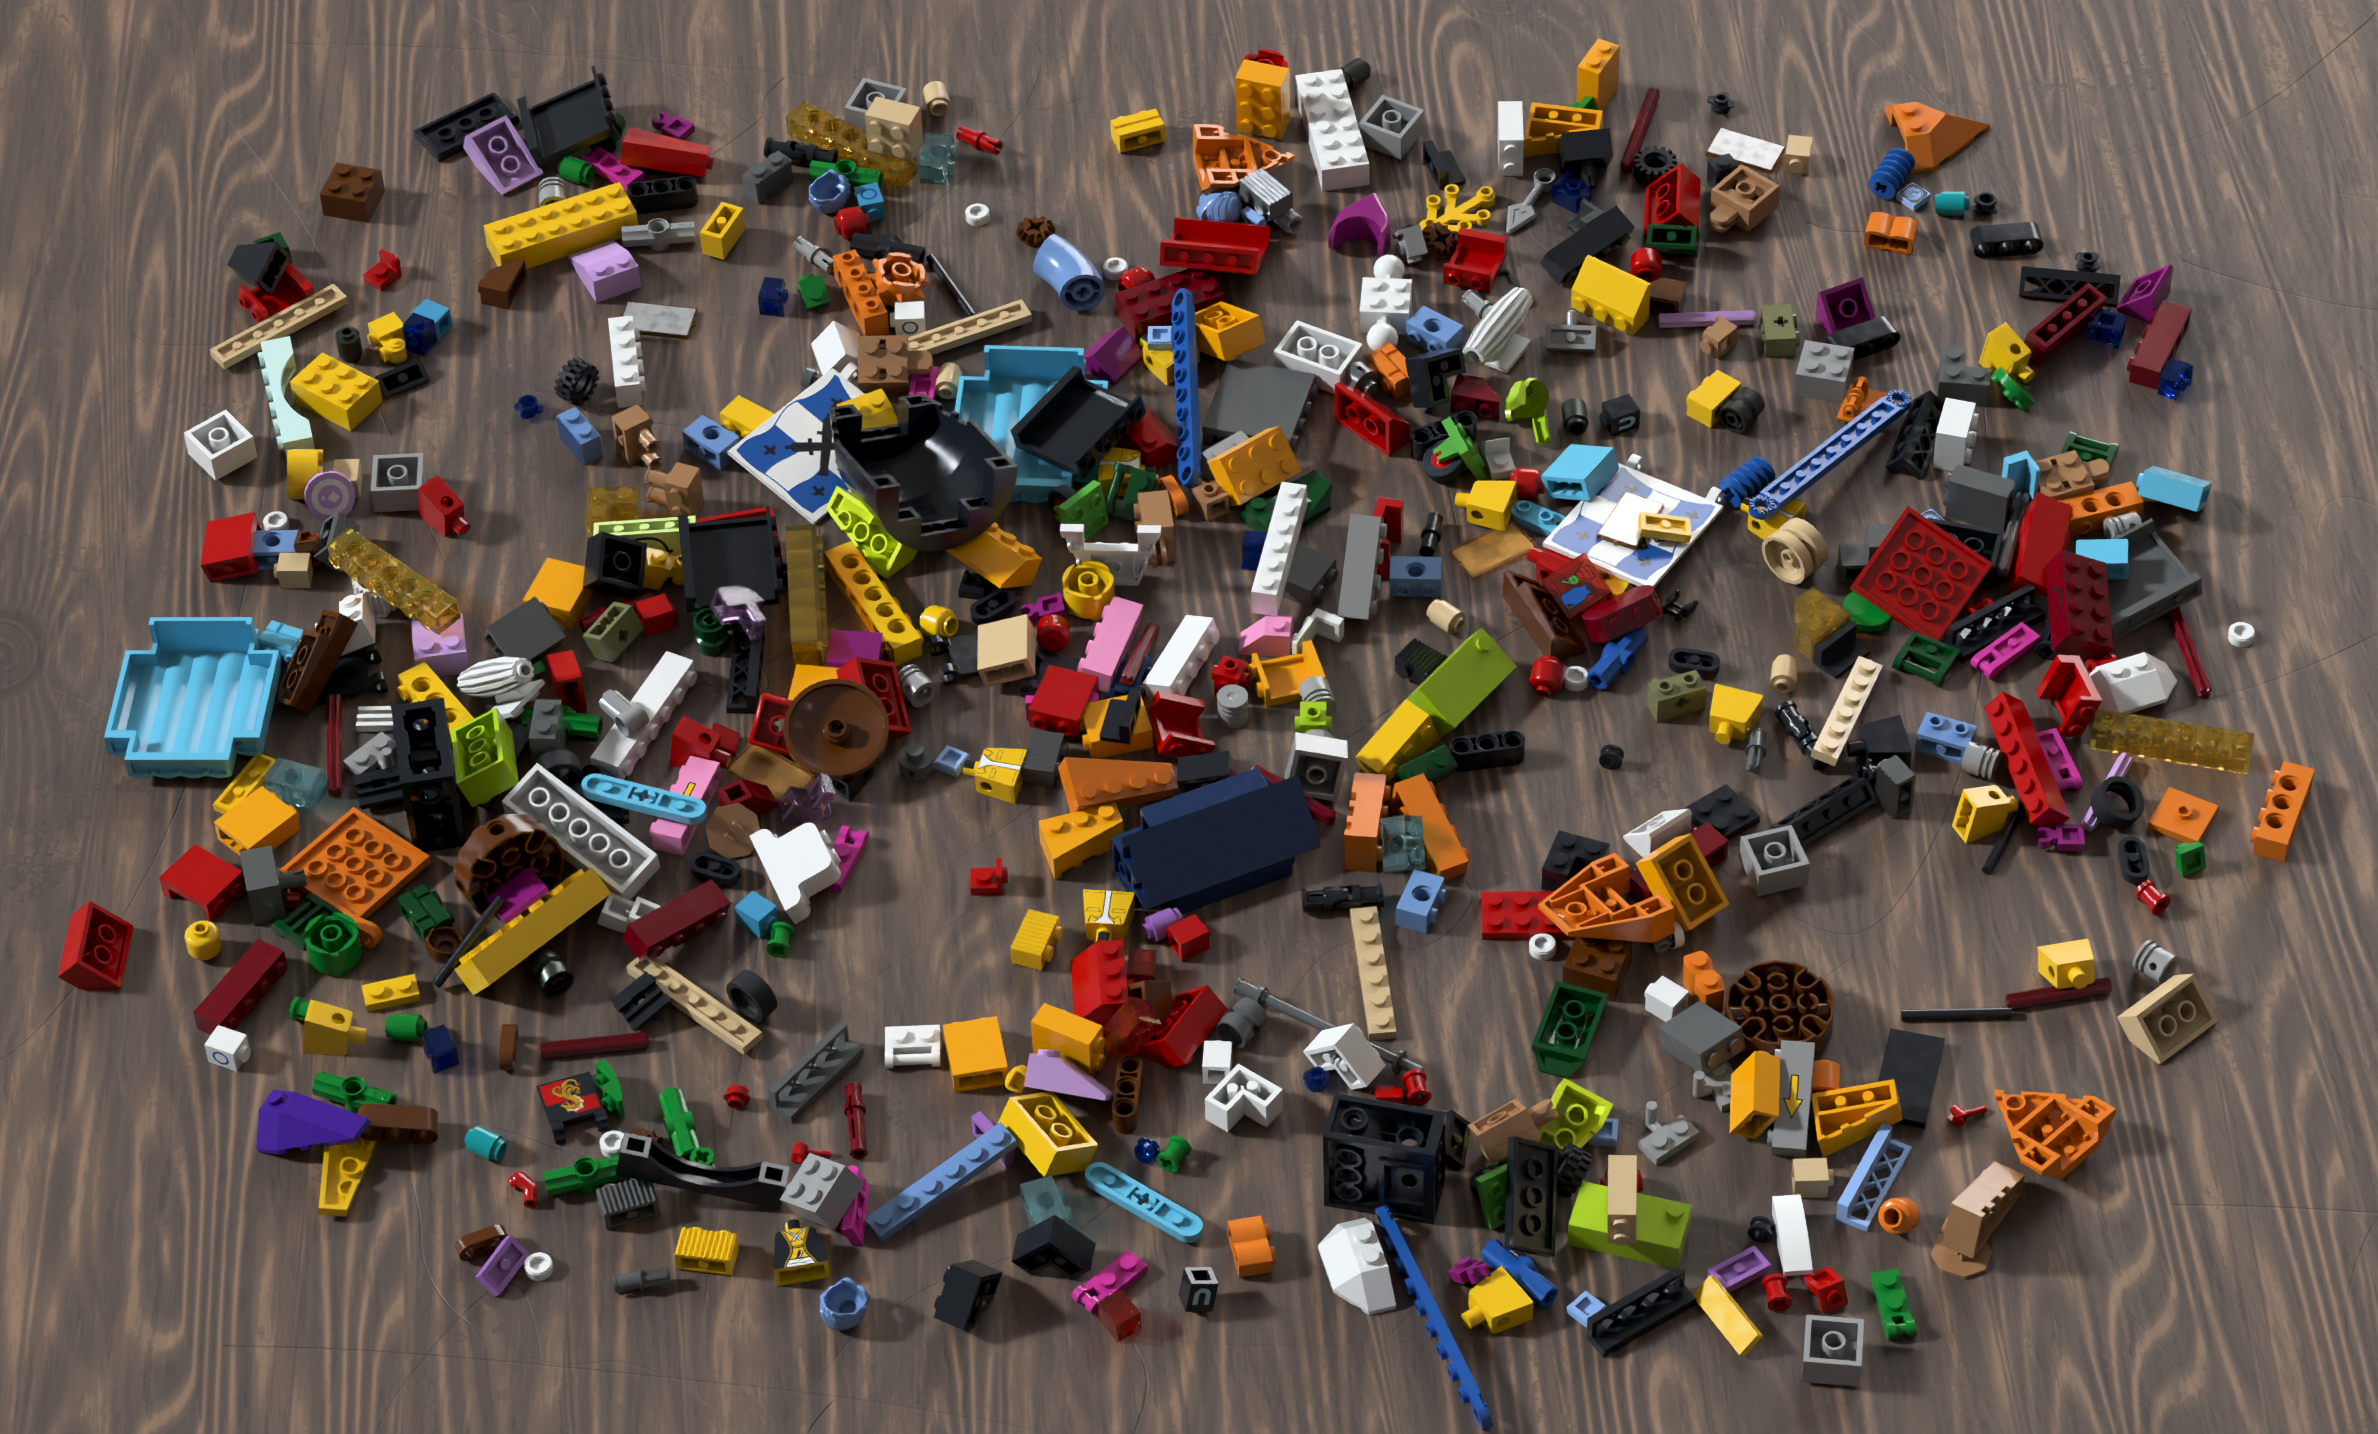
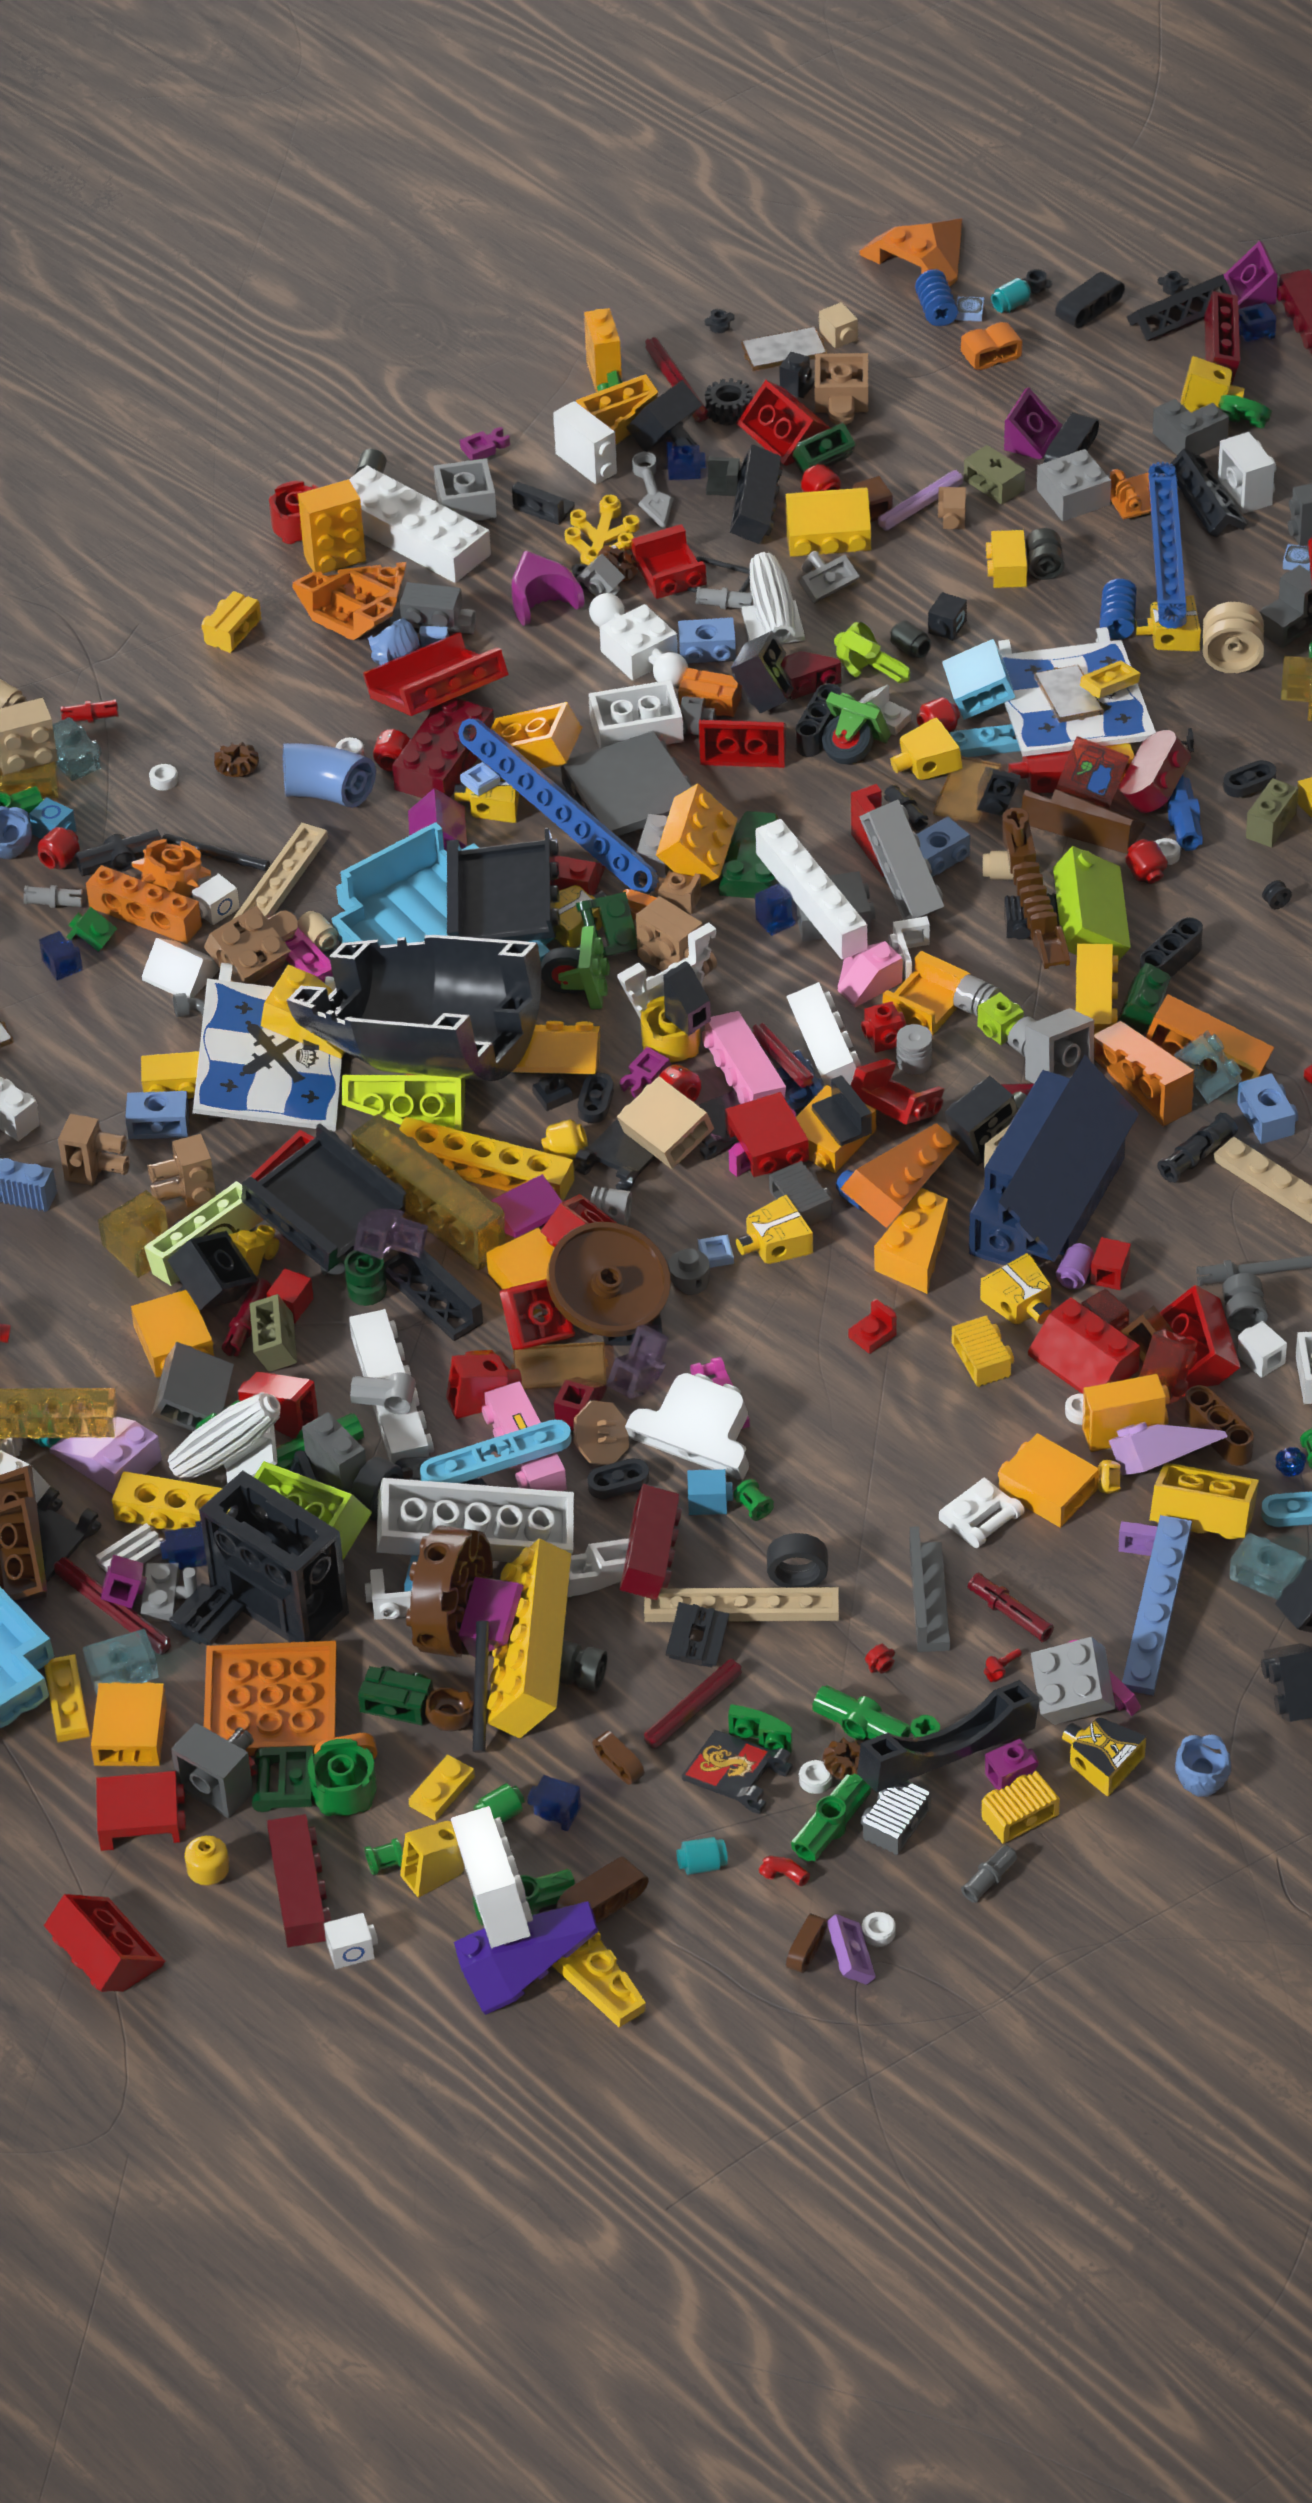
camera: 40 degrees left, 0 degrees up
none -> magenta brick [101,1554,147,1608]
none -> white brick [451,1806,533,1948]
none -> magenta plate [460,427,510,460]
none -> black slope [663,961,711,1036]
none -> black slope [976,767,1020,816]
none -> magenta brick [985,1739,1039,1790]
none -> reddish brown piece [1003,808,1070,969]

